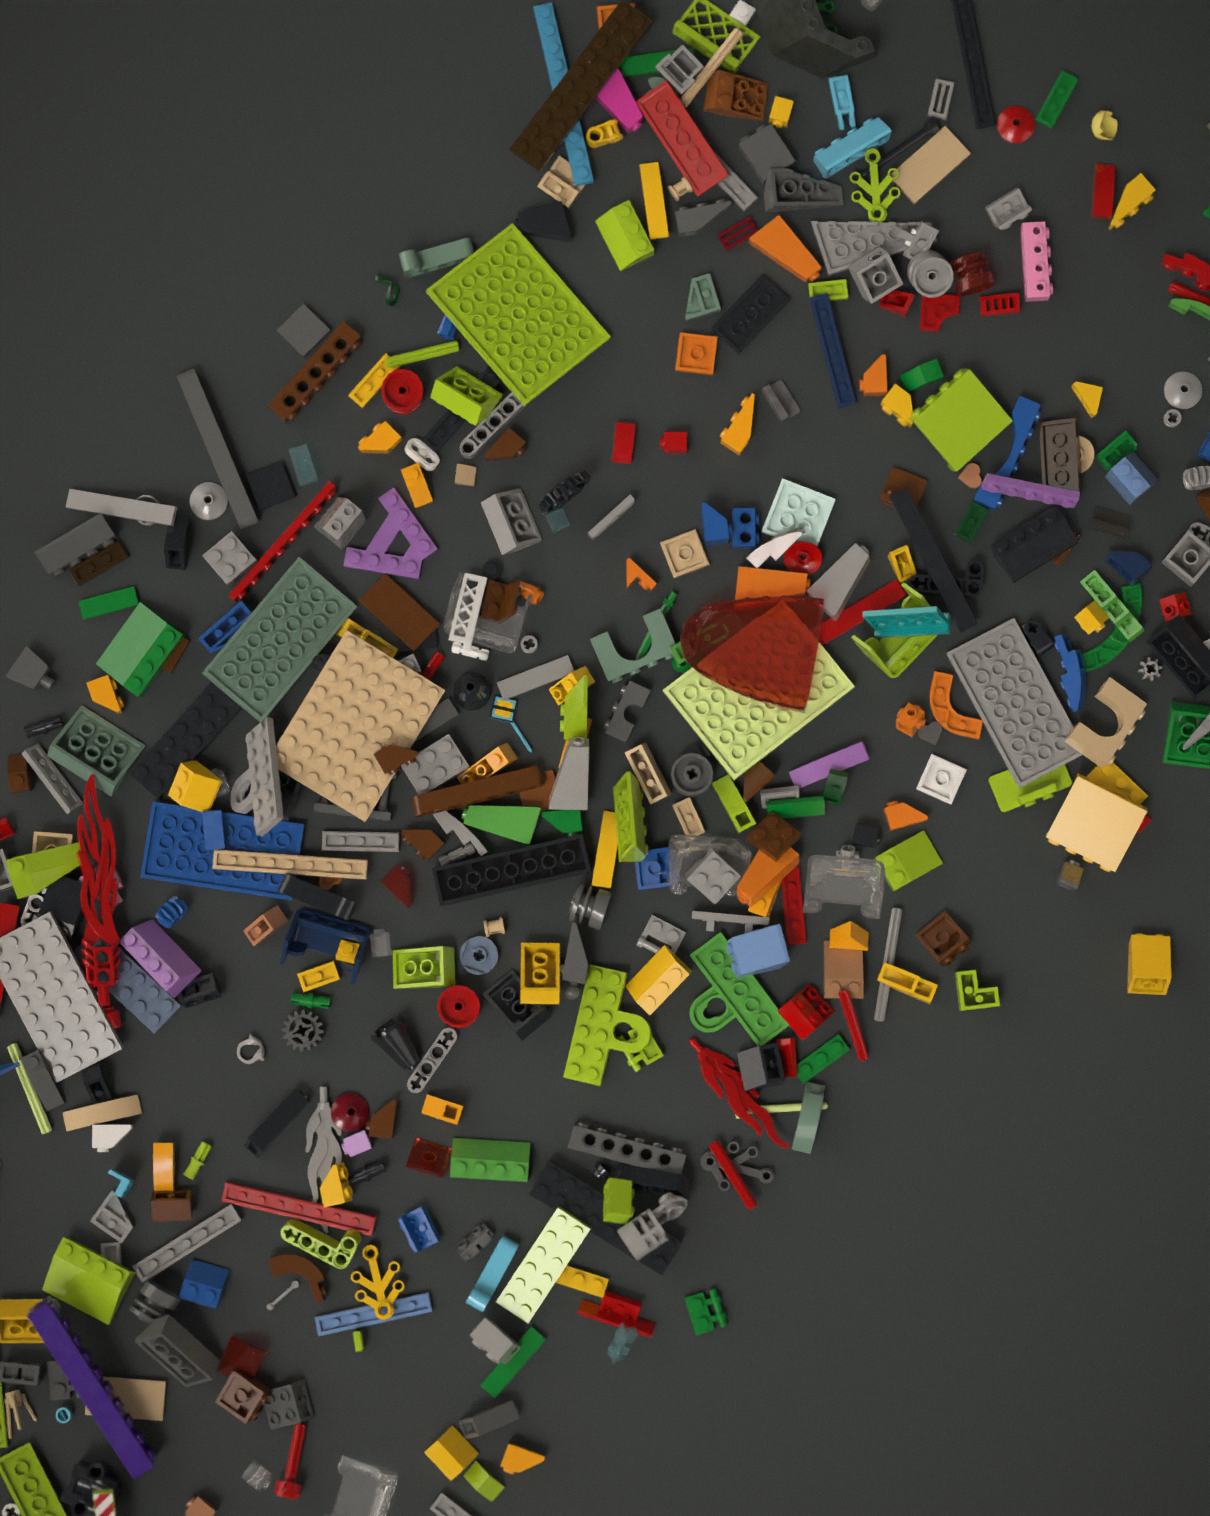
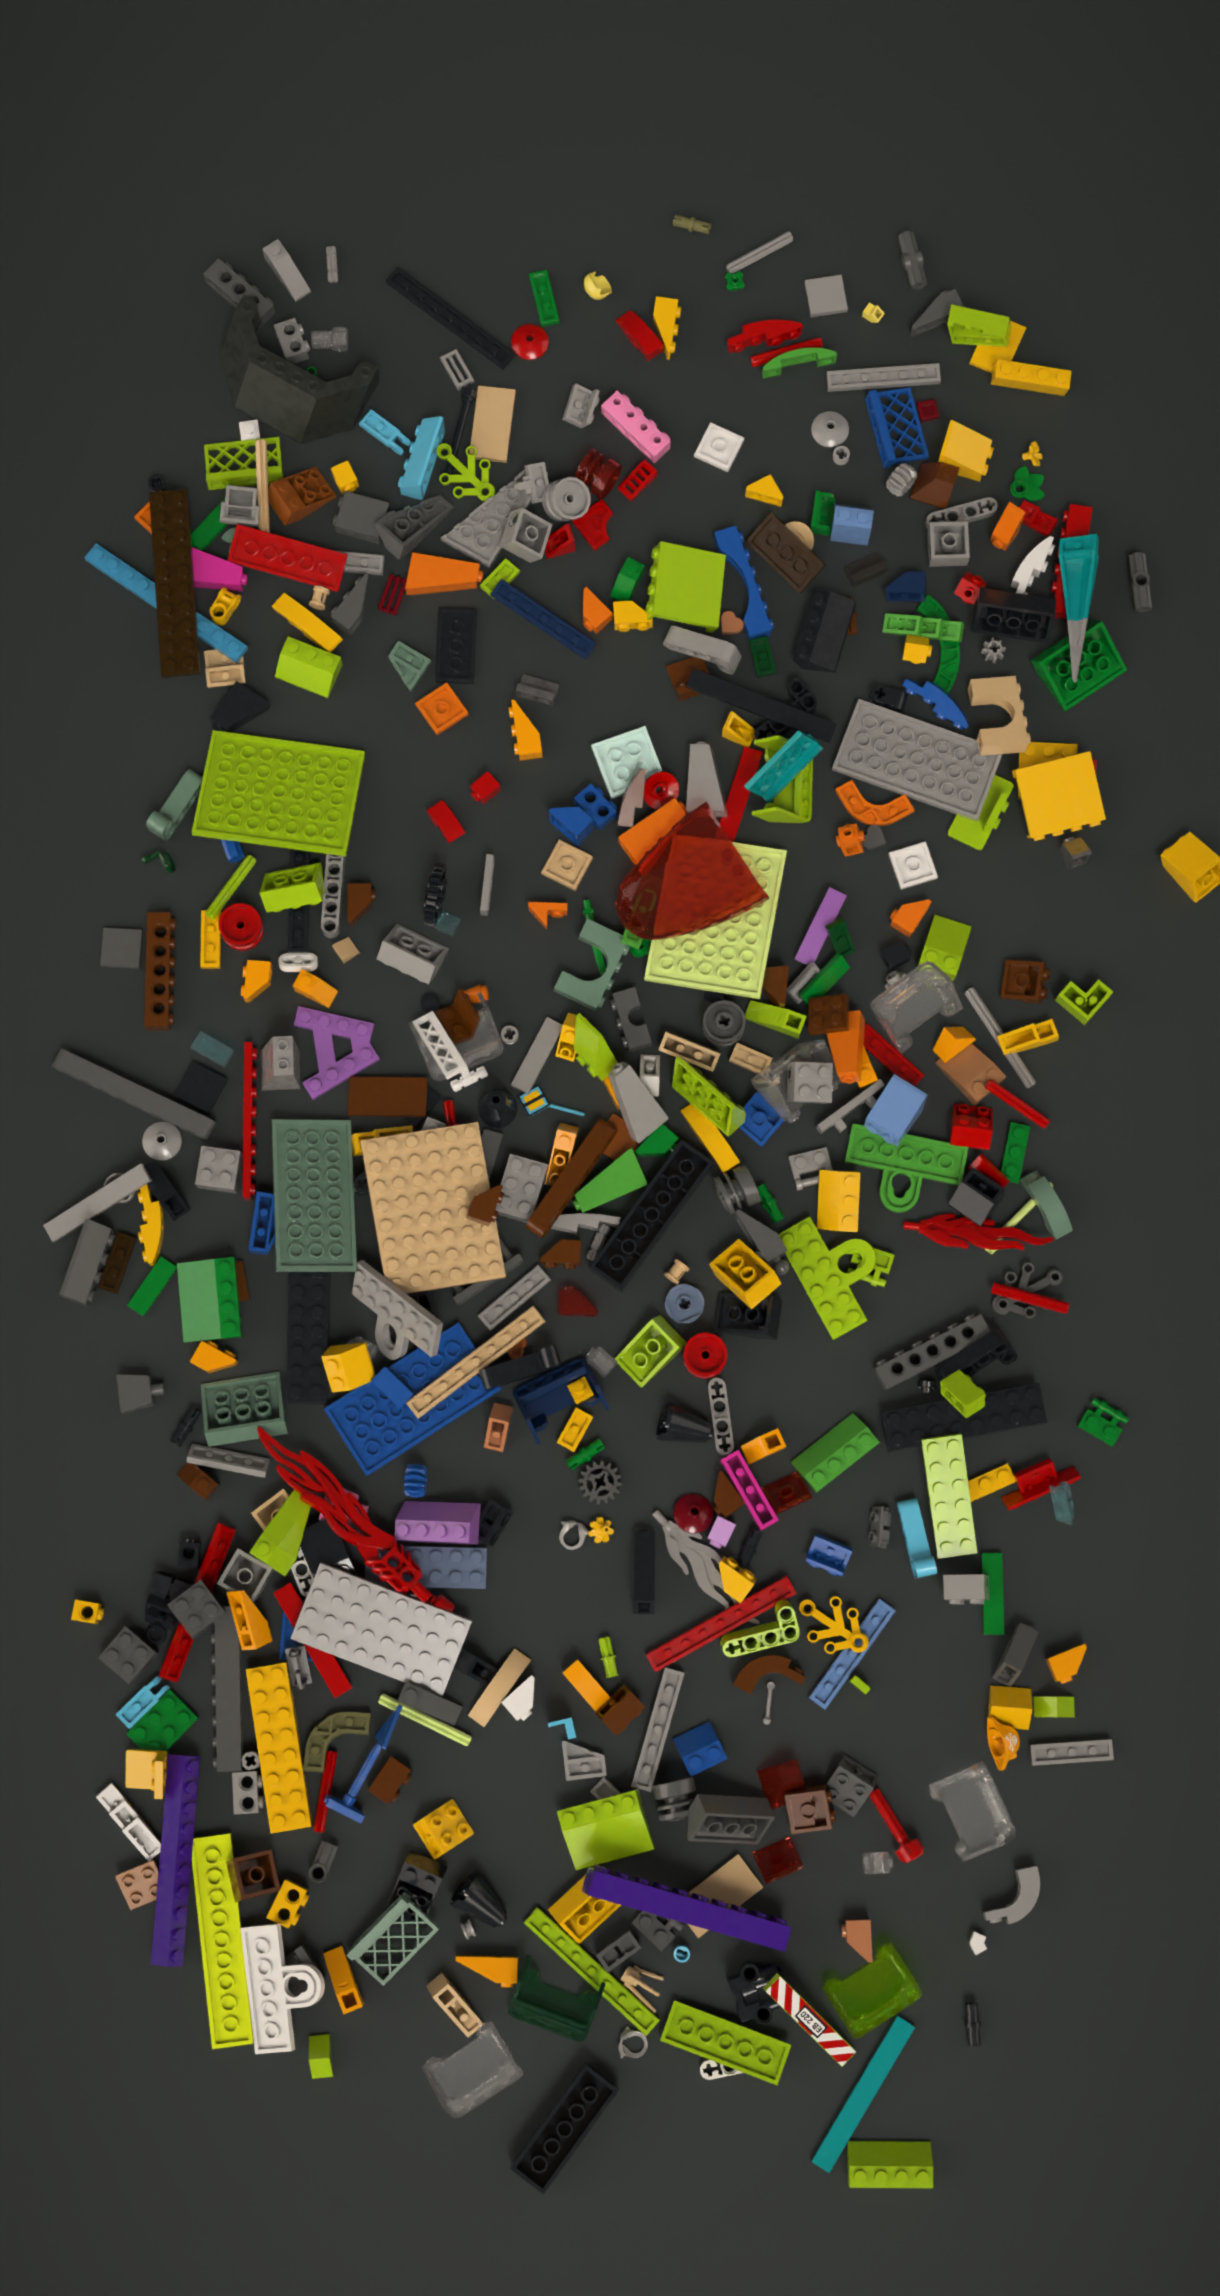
camera: 45 degrees left, 5 degrees down
light grey cylinder [617,1193,688,1261] -> none
medium lavender plate [982,473,1080,508] -> none
none -> yellow slope [137,1184,164,1266]
none -> yellow plant [588,1517,614,1543]
none -> white slope [640,1054,660,1096]
none -> light grey beam [663,626,742,675]
none -> white tile [694,422,744,472]
none -> dark pink brick [720,1450,779,1531]
none -> clear red slope [752,1837,804,1884]
none -> green pin [757,1183,785,1224]
none -> light orange hat [987,1717,1020,1771]

